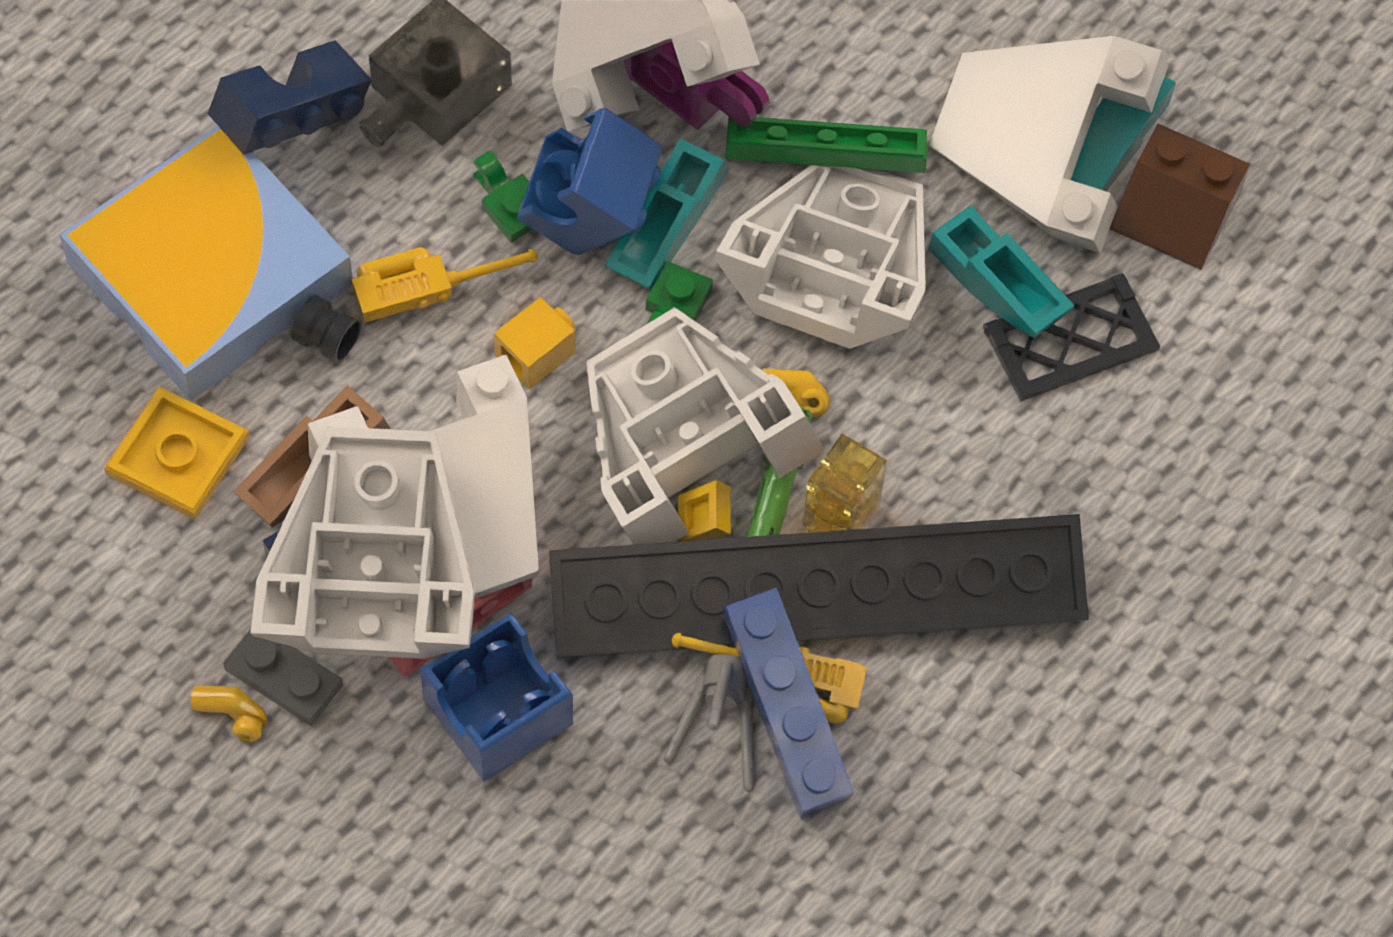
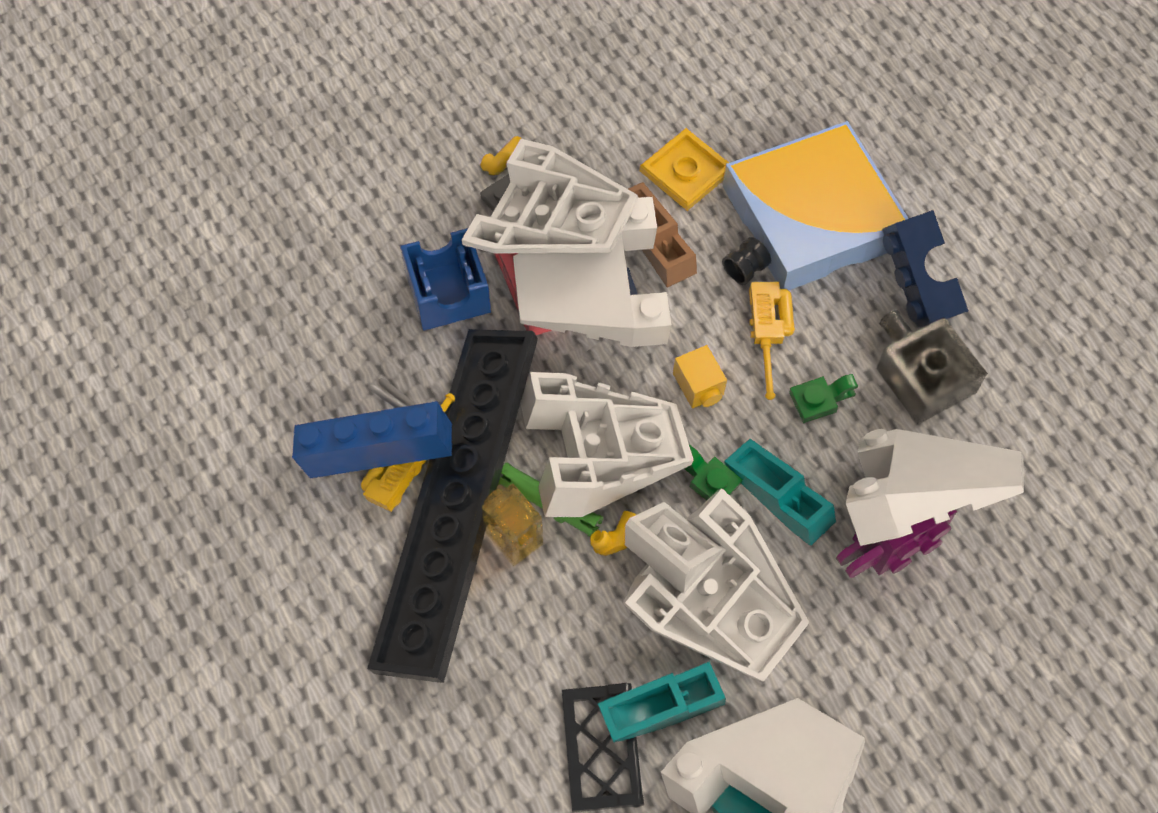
camera: 110 degrees right, 0 degrees up
blue piece [517,108,663,255] -> none
yellow plate [678,480,731,541] -> none
green tile [725,116,927,173] -> none
none -> white slope [625,502,723,594]

